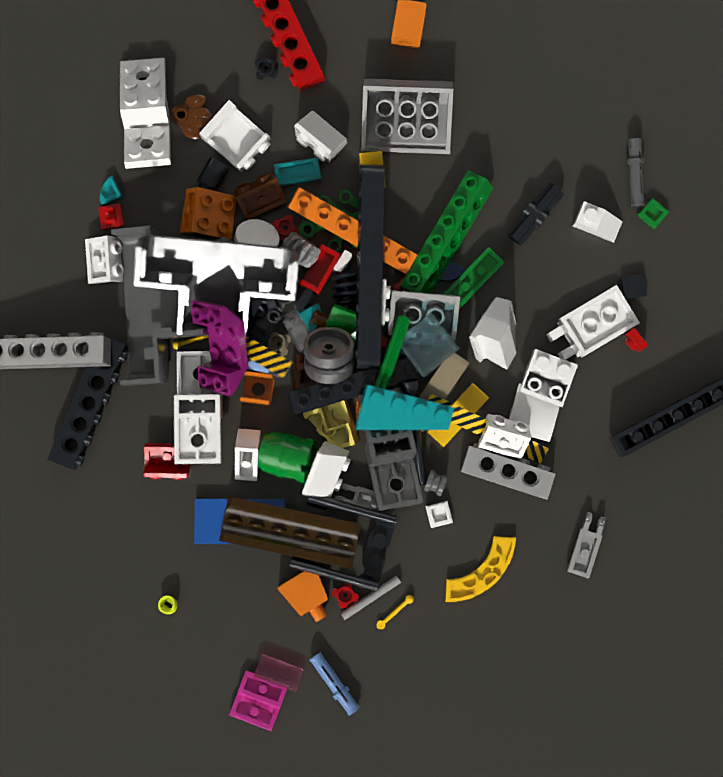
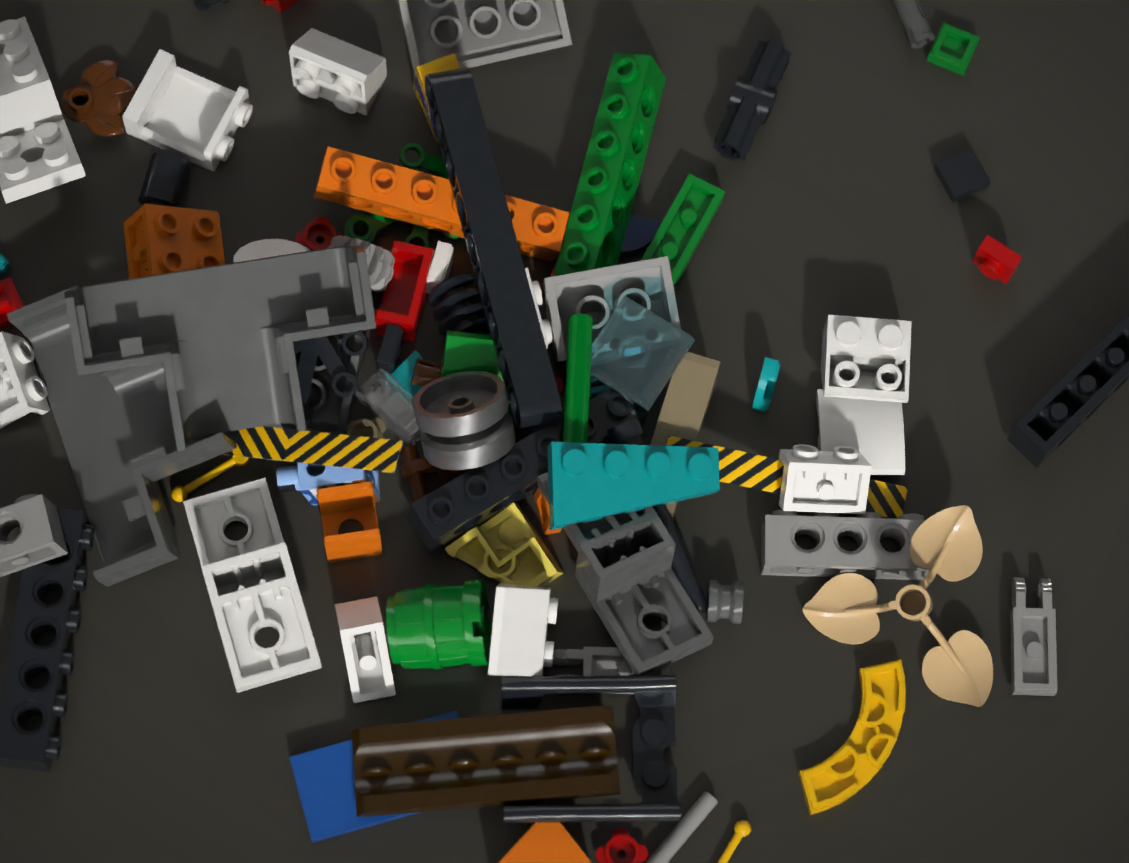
camera: 20 degrees left, 15 degrees down
red bracket [143,443,191,480] -> none
magenta slope [191,300,248,396] -> none
reddish brown bracket [233,173,287,220] -> none
teal tile [274,157,321,187] -> none
white tile [425,501,453,528] -> none
yellow tile [427,383,489,447] -> none
white helmet [470,297,516,370] -> none
white tile [546,285,639,360] -> none
white slope [573,201,622,243] -> none
none -> teal tile [751,357,781,412]
none -> tan plant [802,505,993,707]

